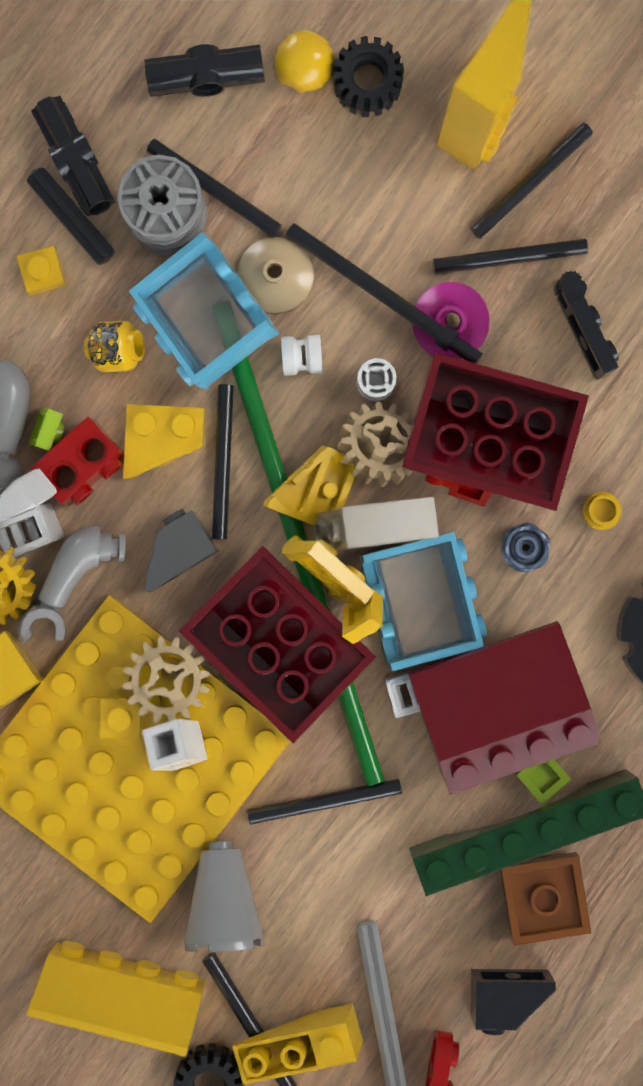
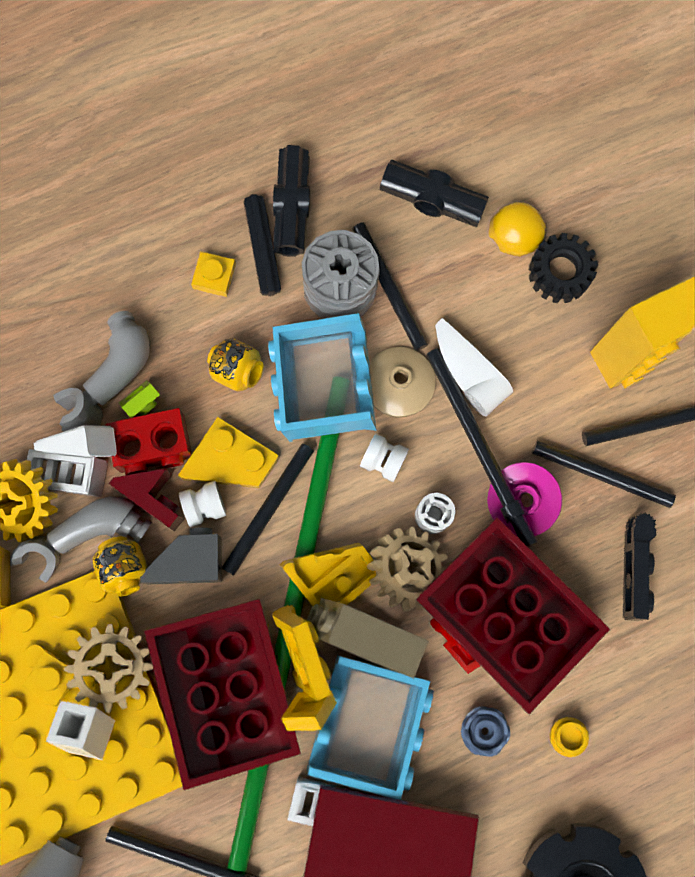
camera: 25 degrees right, 10 degrees down
none -> head [92,536,148,597]
none -> dark red slope [109,469,183,532]
none -> white wheel [179,481,227,528]
none -> white piece [435,318,513,417]

